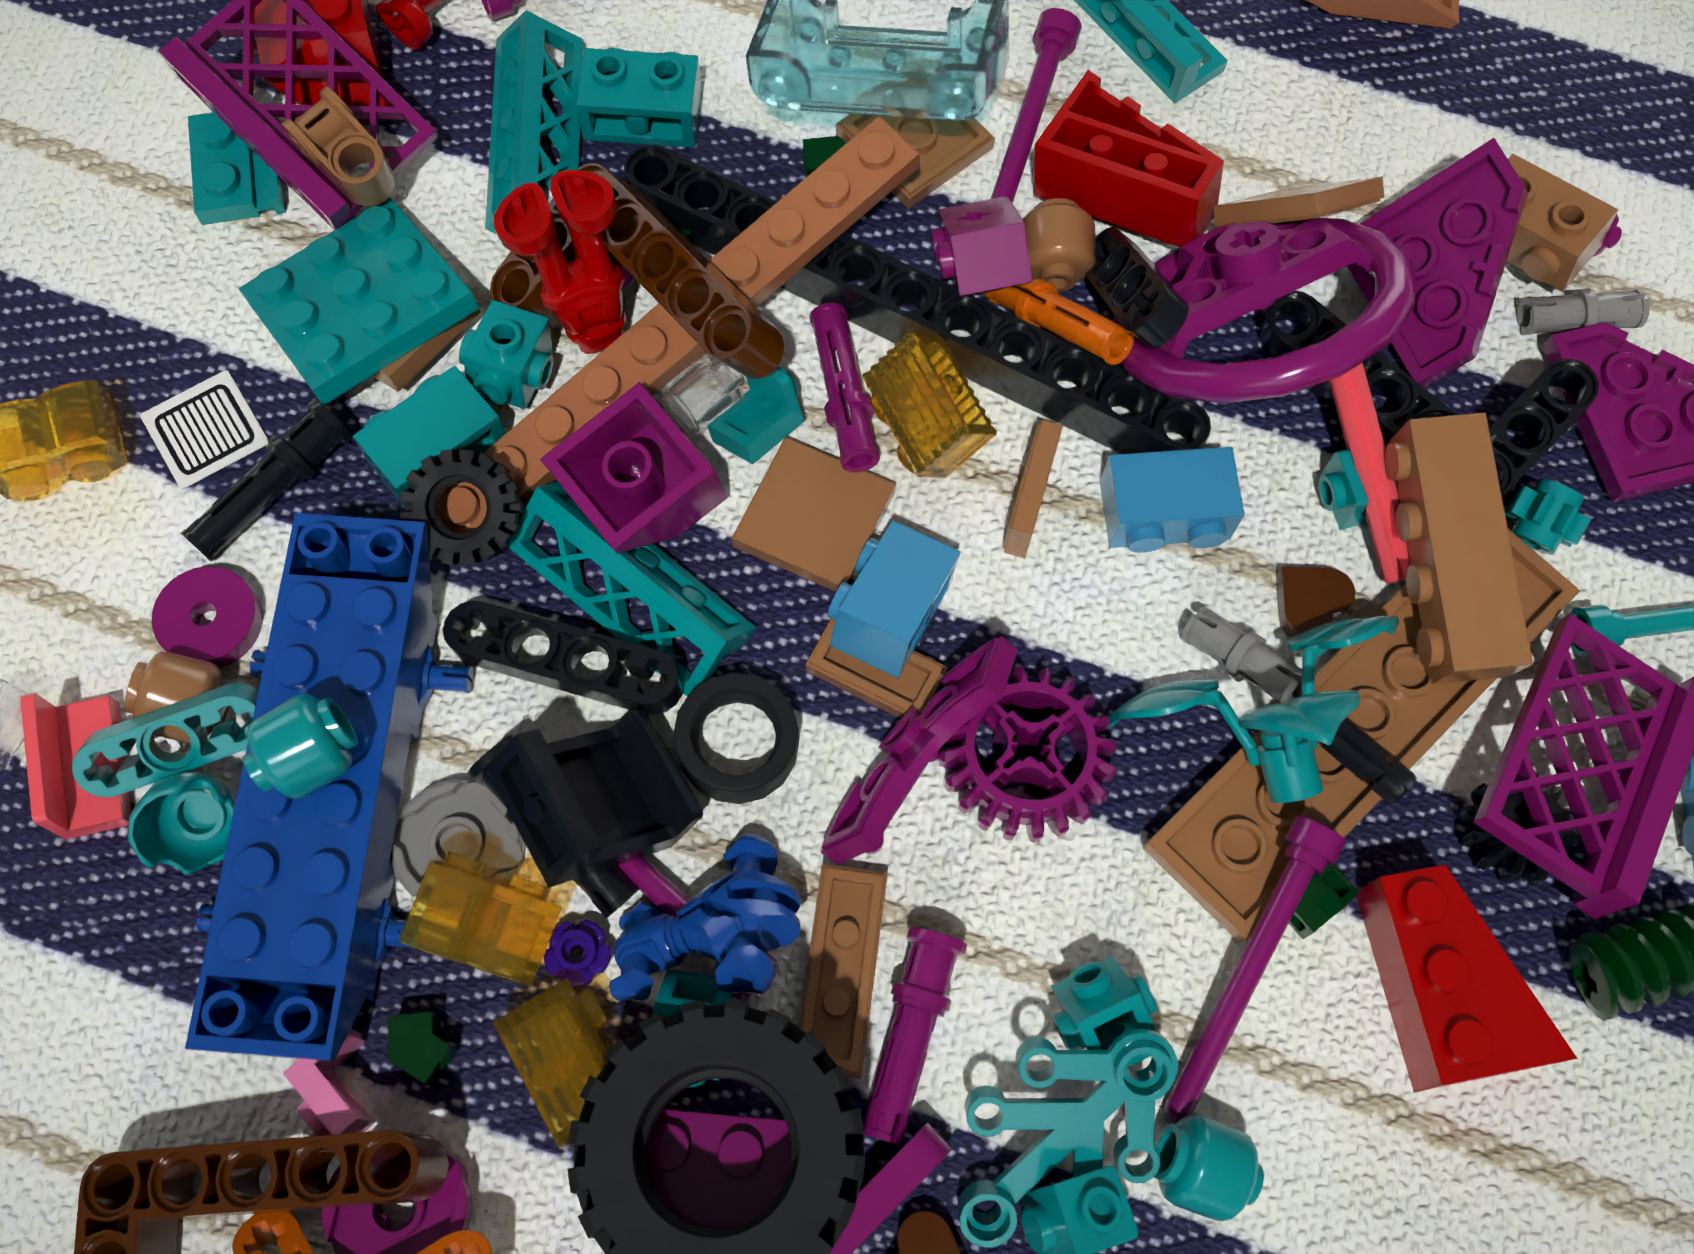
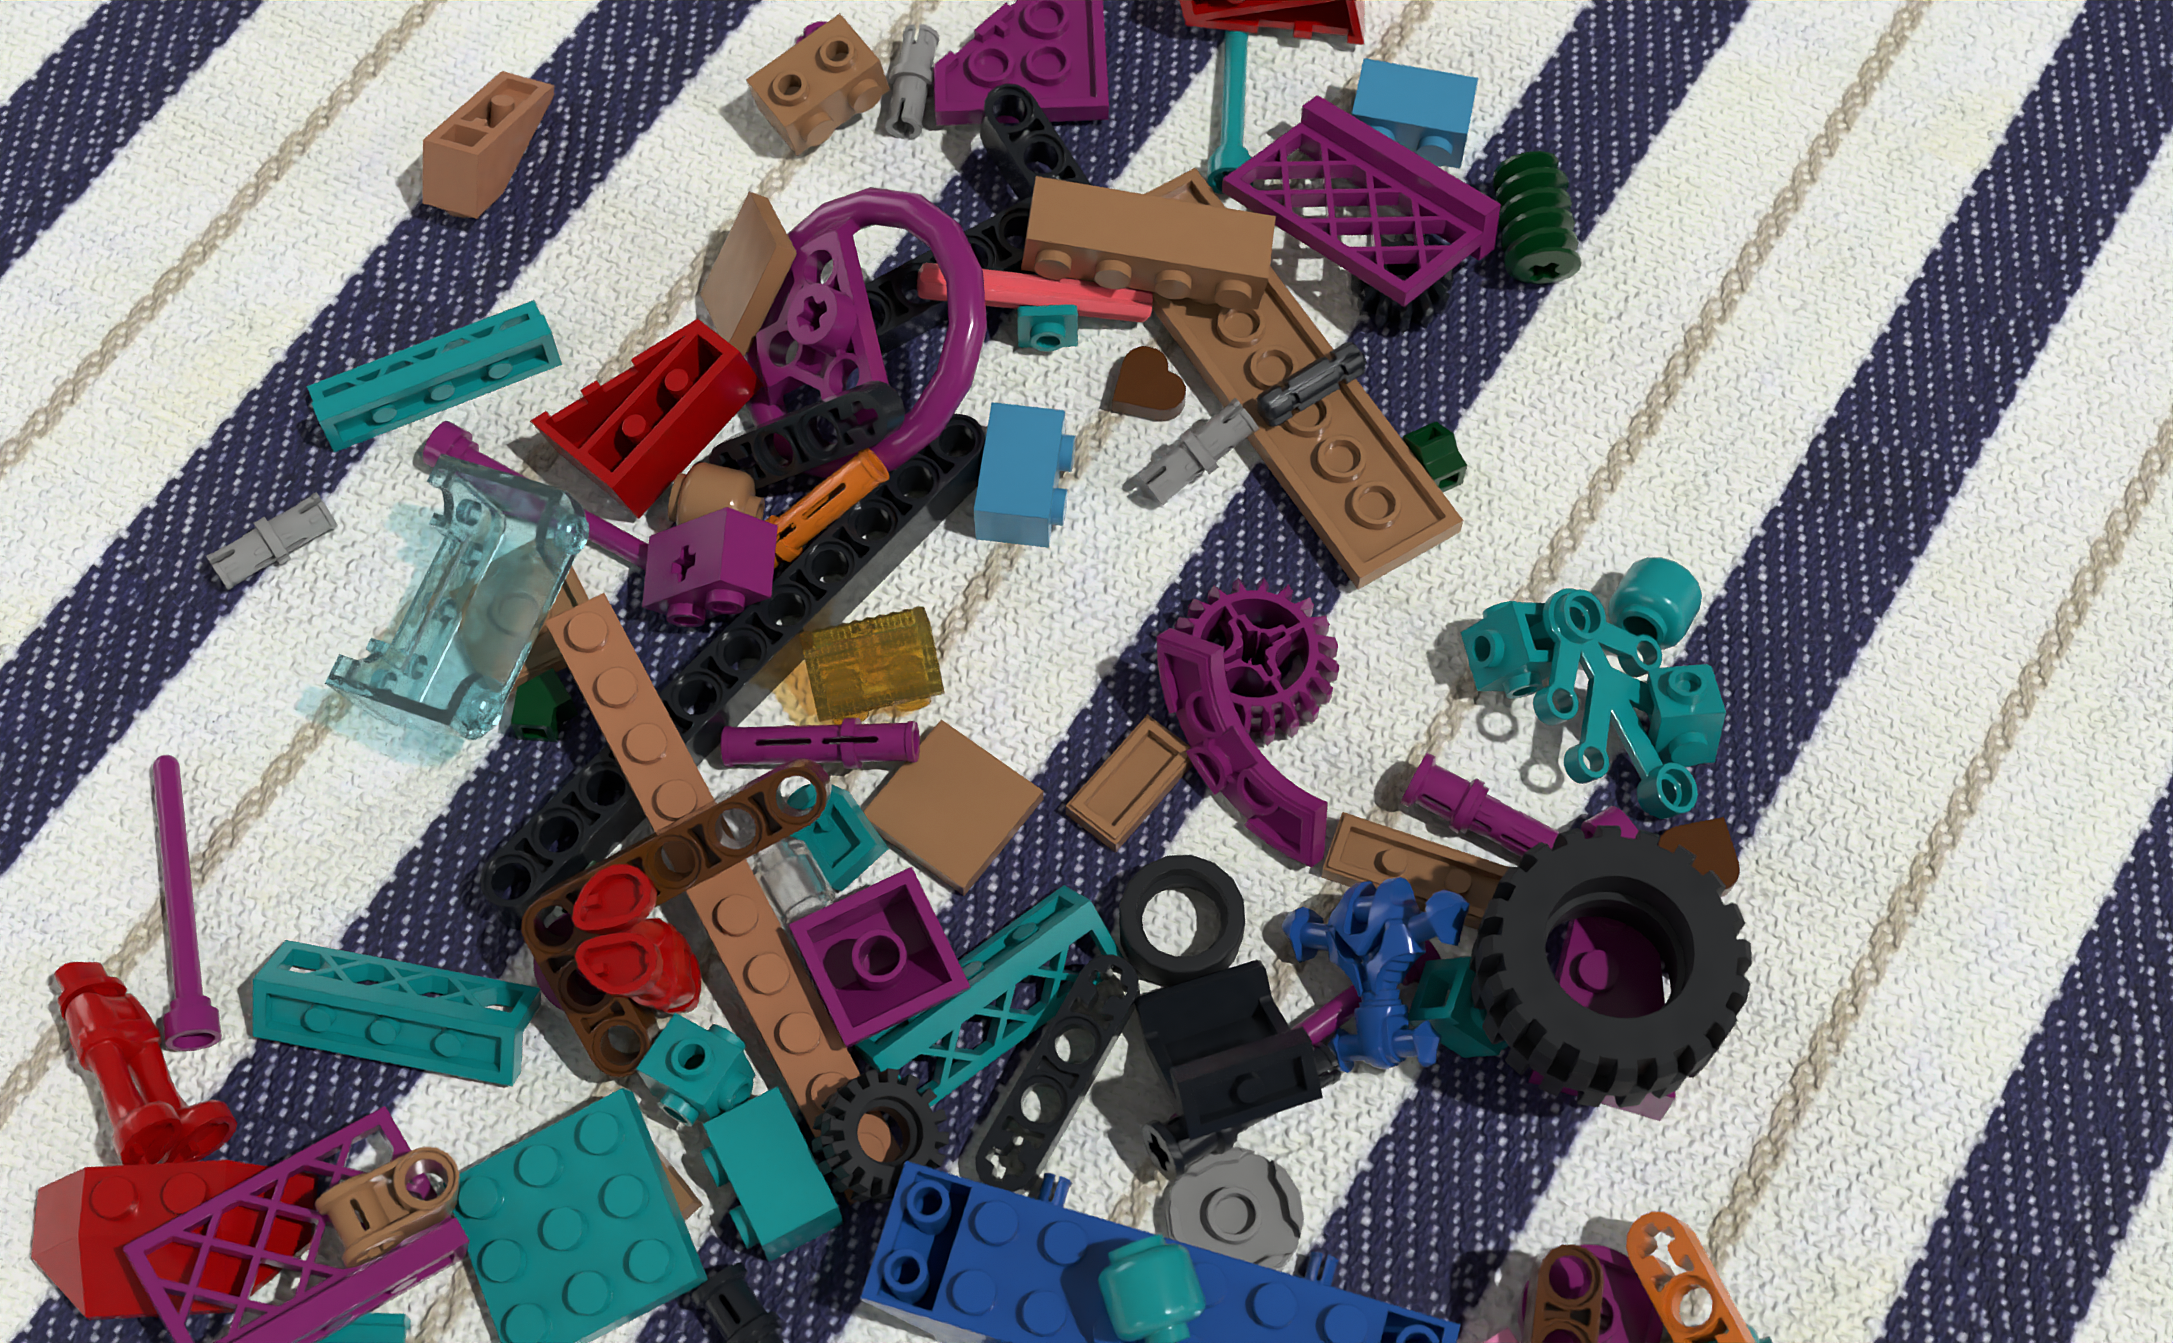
camera: 75 degrees left, 5 degrees down
dark green piece [388,1011,458,1087] -> none
clear yellow brick [399,851,562,986] -> none
clear yellow brick [493,979,610,1151] -> none
dark purple plate [543,919,611,987] -> none
teal brick [576,48,702,148] -> none
dark azure brick [827,520,961,679] -> none
medium nougat tile [1003,420,1063,559] -> none
teal plant [1107,616,1400,803] -> none
magenta piece [1165,815,1346,1123] -> none
magenta plate [1347,138,1528,388] -> none
red wedge [1356,865,1578,1093] -> none
teal gear [1505,478,1592,555] -> none

